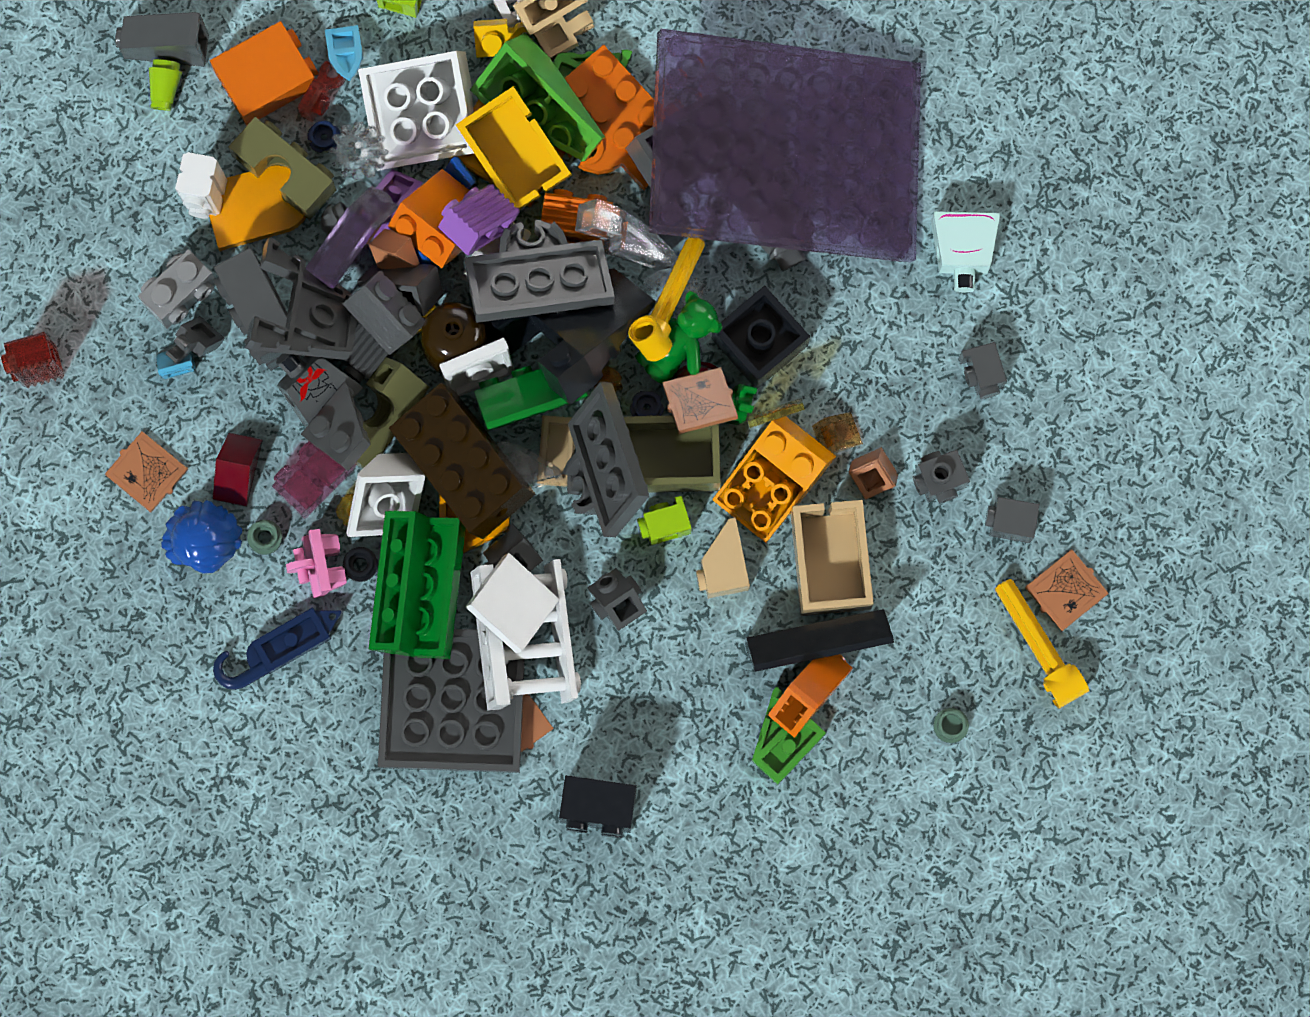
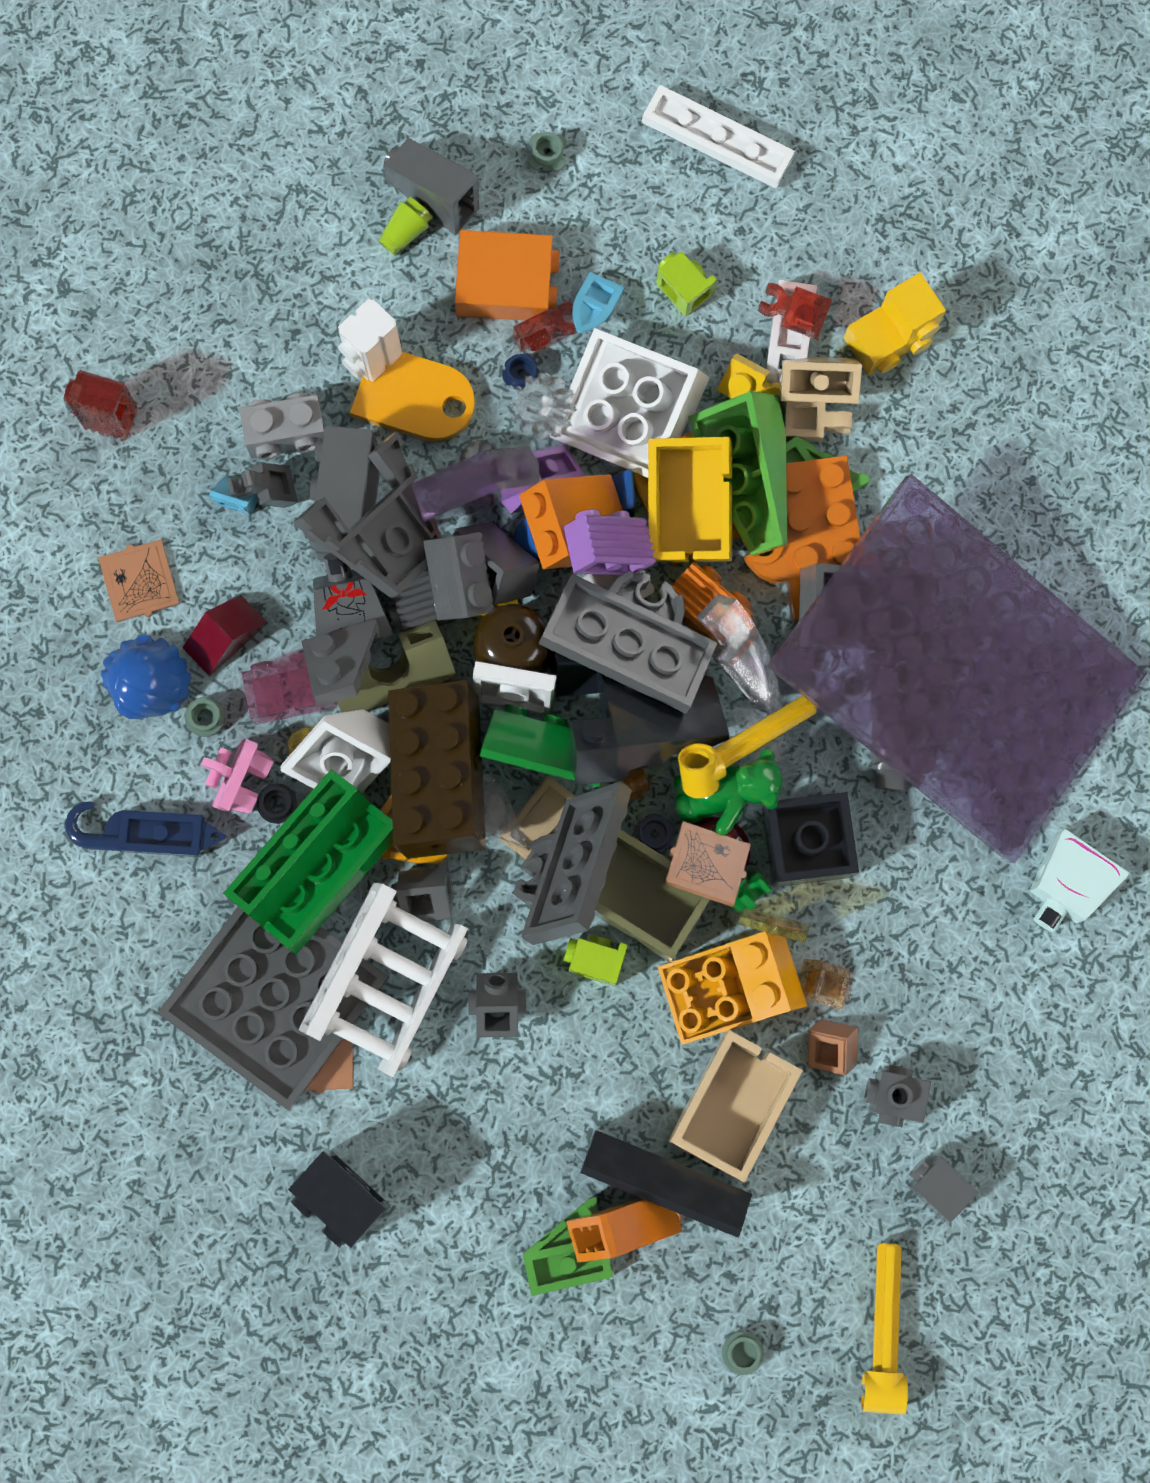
camera: 30 degrees right, 0 degrees up
olive arch [228,117,336,221] -> none
nougat slope [369,229,420,269] -> none
white tile [466,553,560,653] -> none
tan slope [696,518,750,599] -> none
dark grey brick [958,342,1007,399] -> none
nougat piece [1025,549,1109,631] -> none

